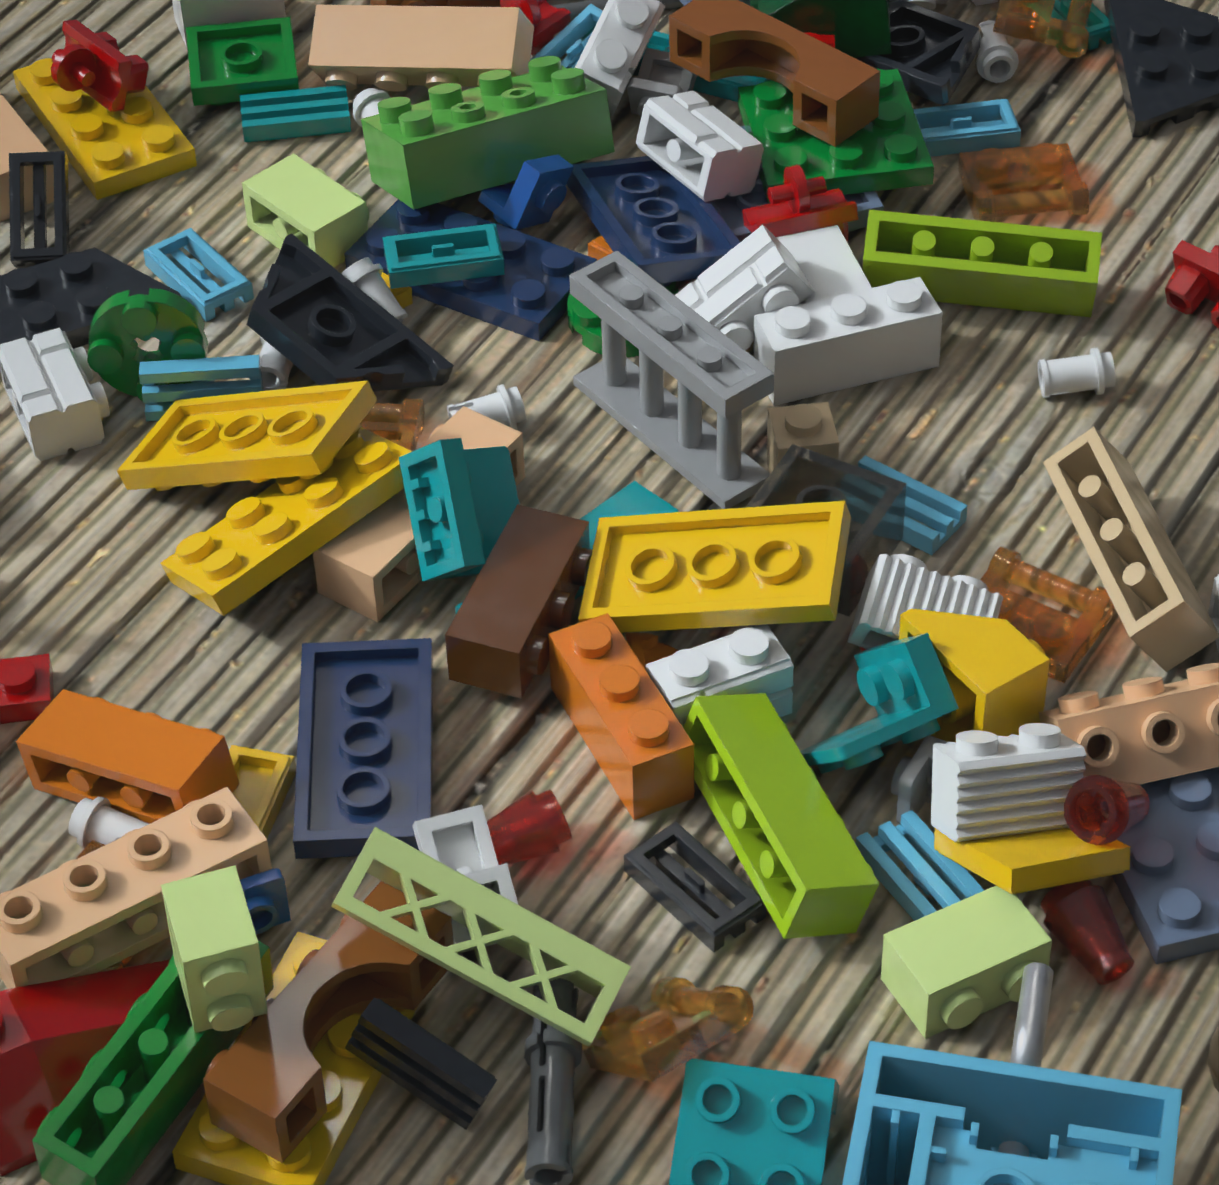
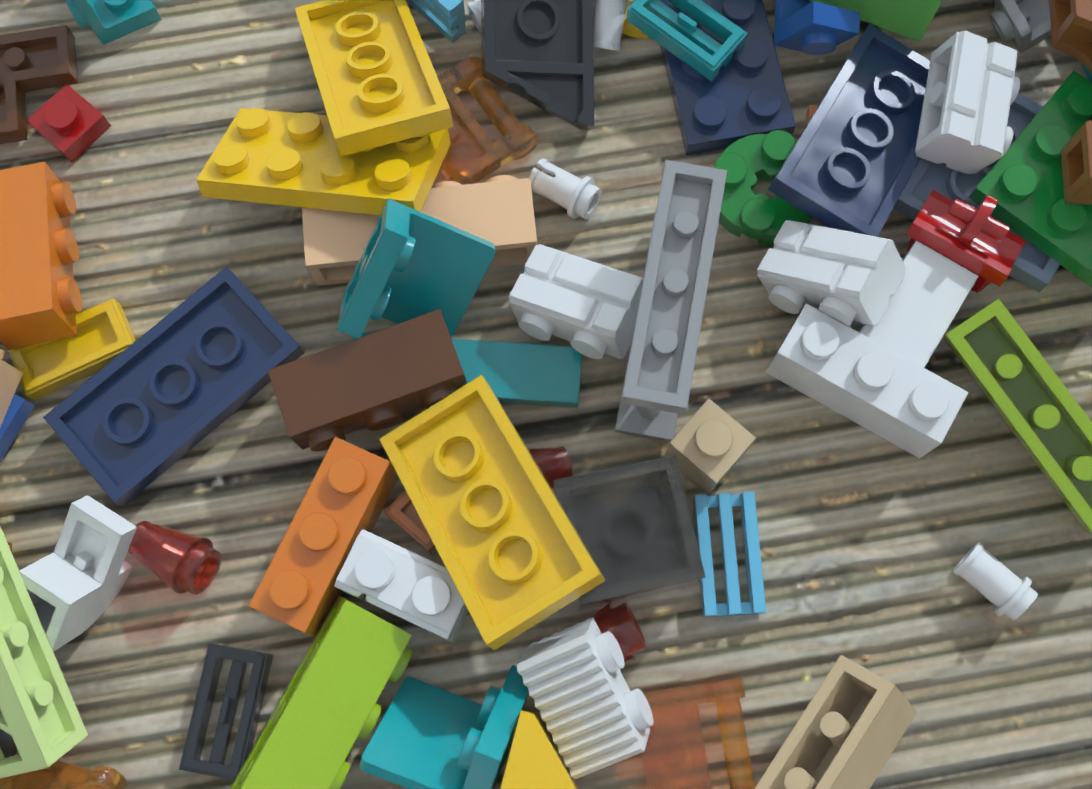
camera: 50 degrees right, 30 degrees up
none -> white brick [509,244,644,359]

